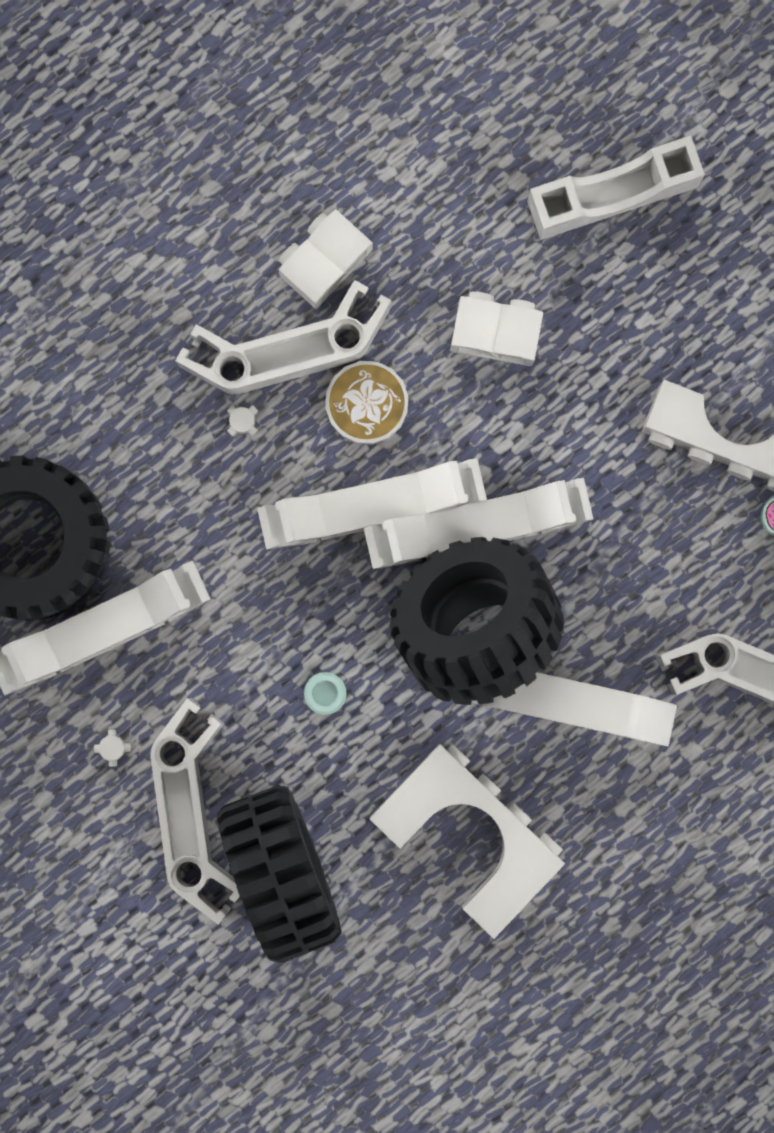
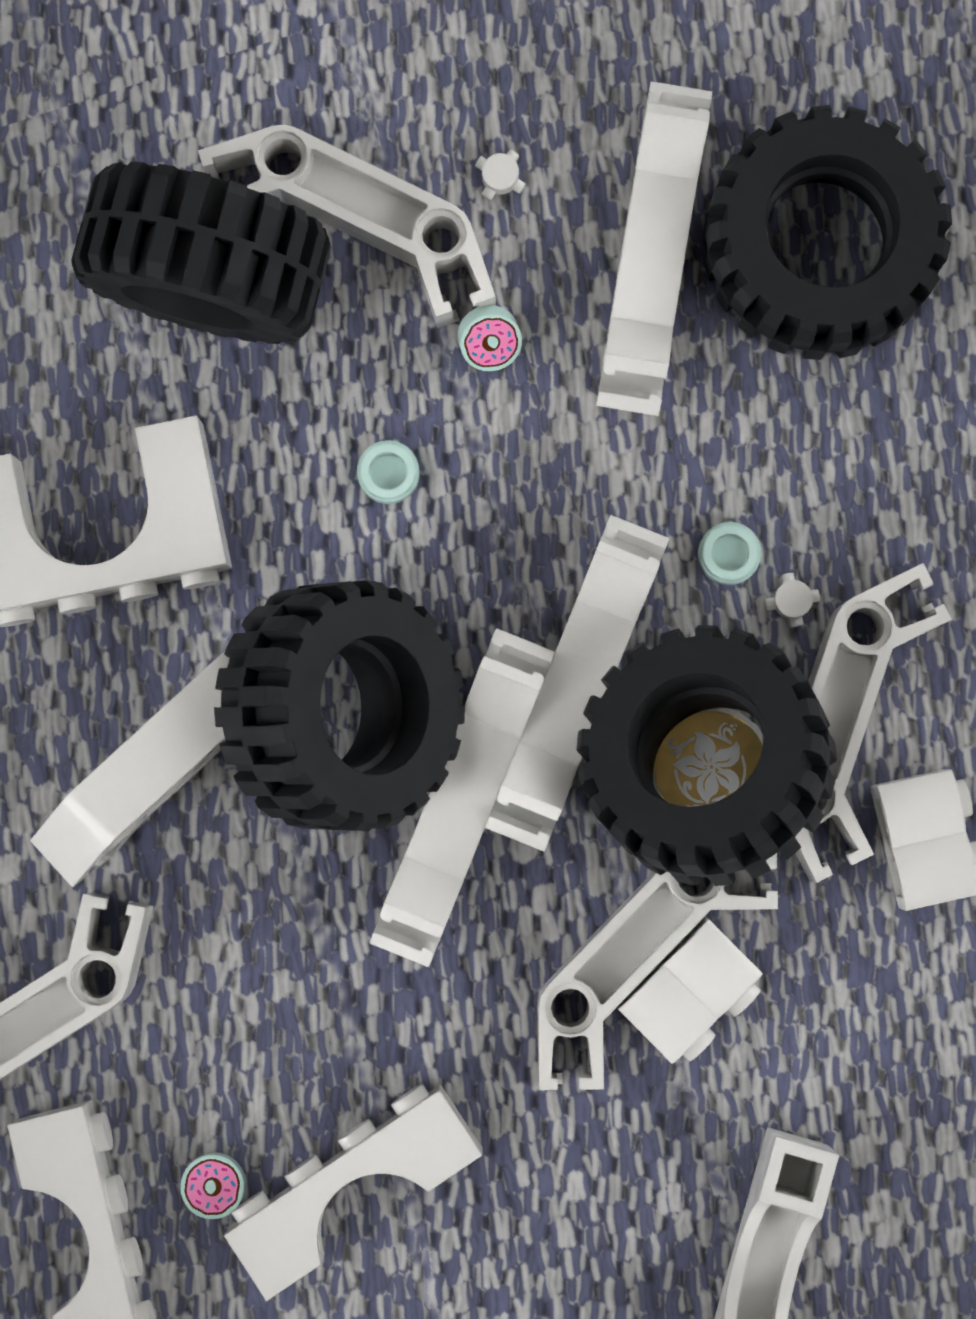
camera: 120 degrees right, 0 degrees up
none -> tile [457,305,522,371]
none -> white piece [537,853,778,1090]
none -> black tyre [576,625,837,886]
none -> light aqua tile [698,522,761,585]

